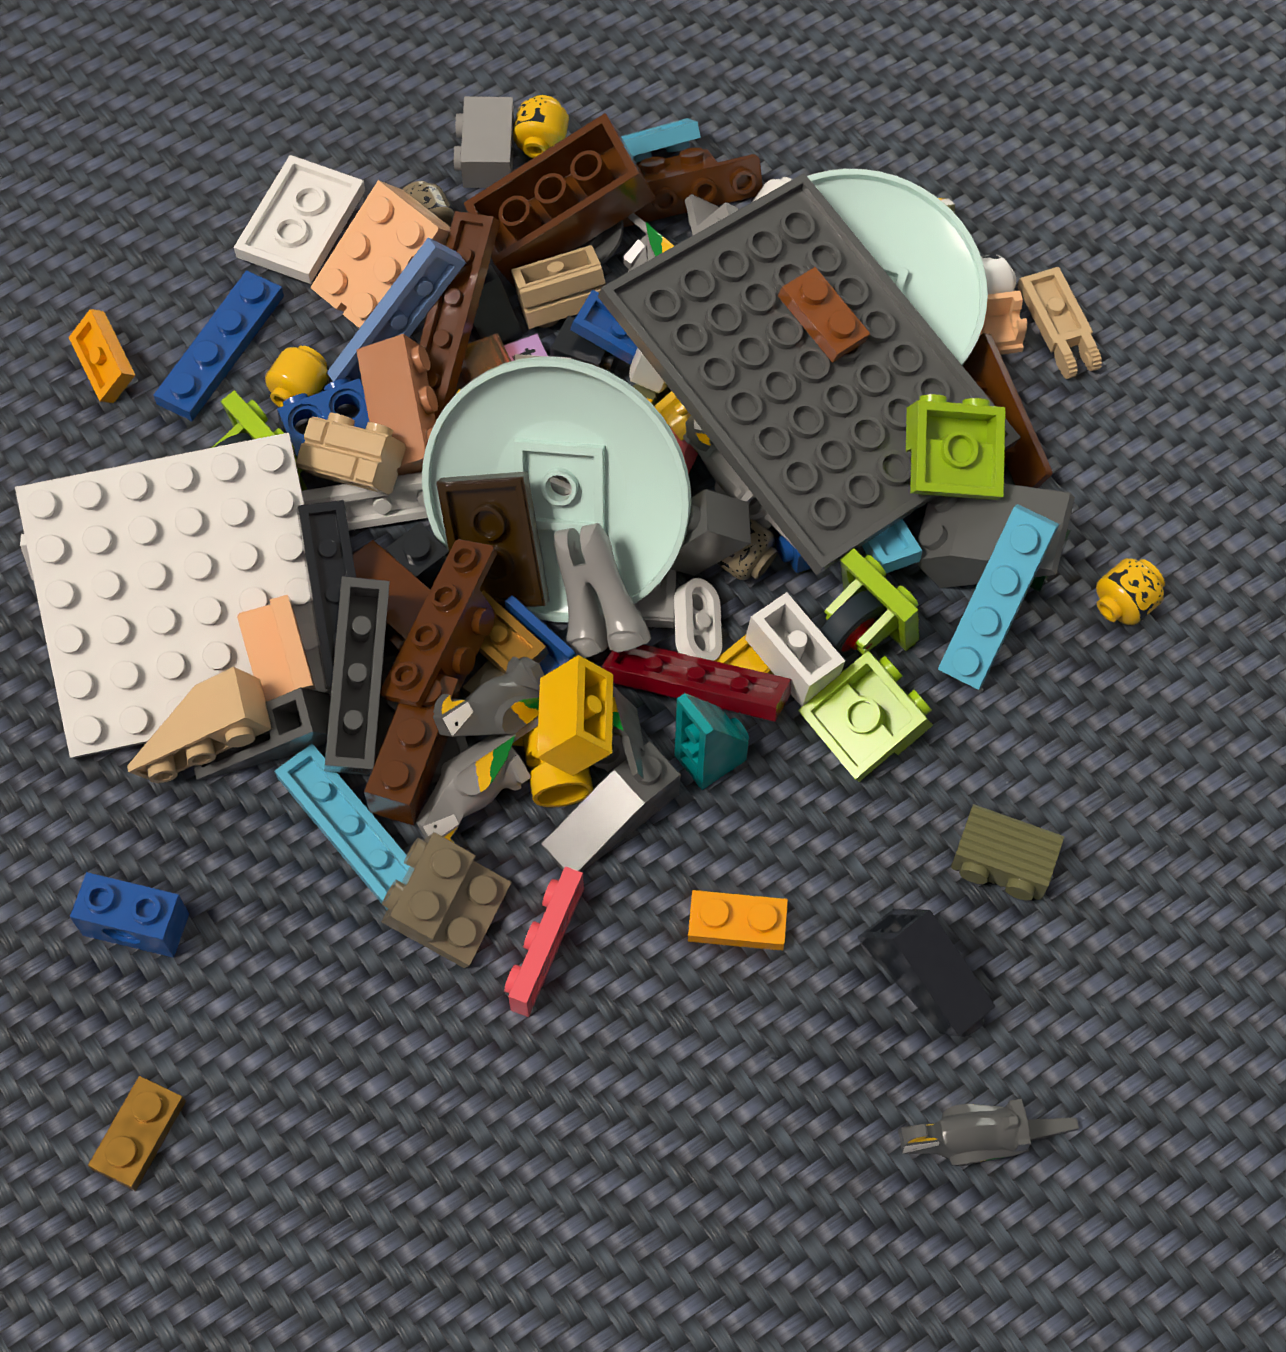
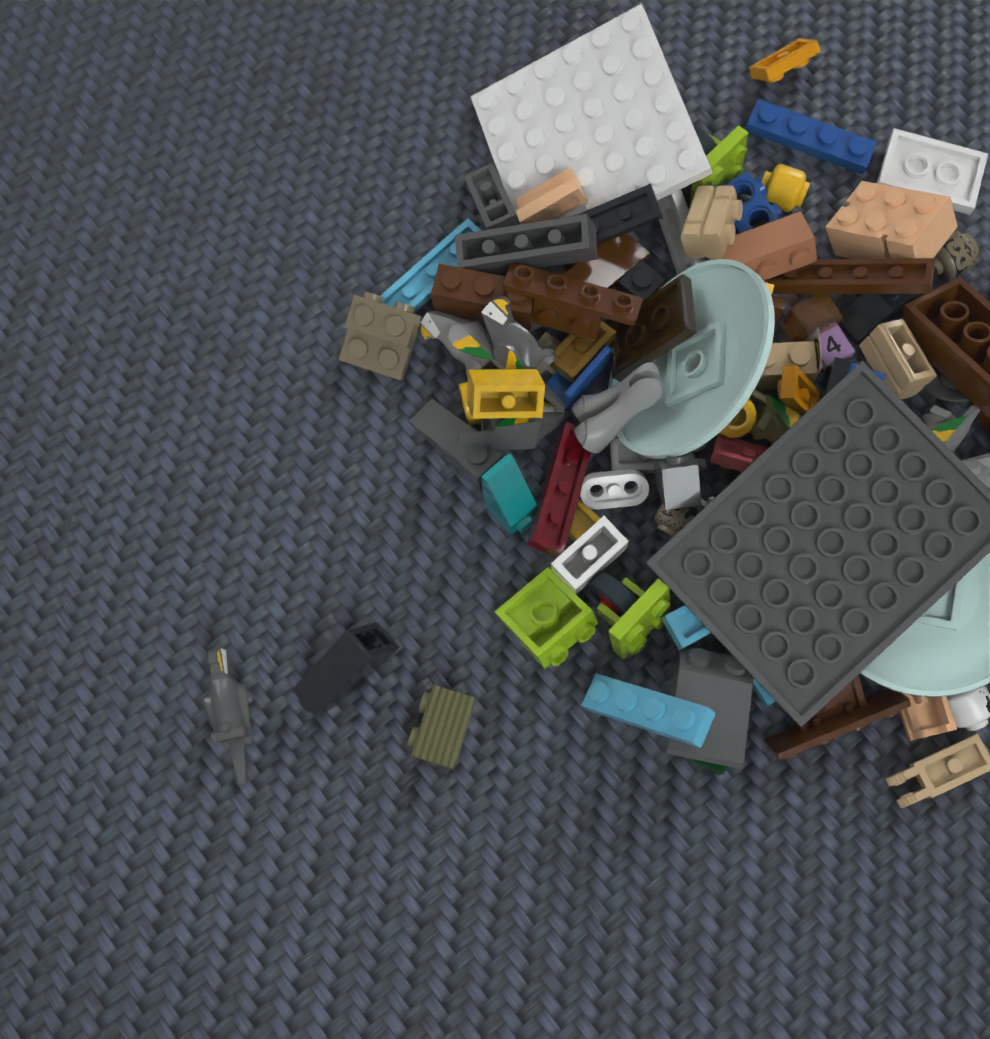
camera: 90 degrees right, 10 degrees up
blue brick [70,872,190,958] -> none
pearl gold plate [88,1076,186,1191] -> none
tan slope [127,667,272,783] -> none
medium blue plate [327,237,466,386] -> none
coral plate [504,866,584,1017] -> none
light orange plate [688,890,788,951] -> none
dark orange plate [778,267,870,363] -> none
lime plate [906,394,1005,500] -> none
yellow head [1096,558,1165,625] -> none

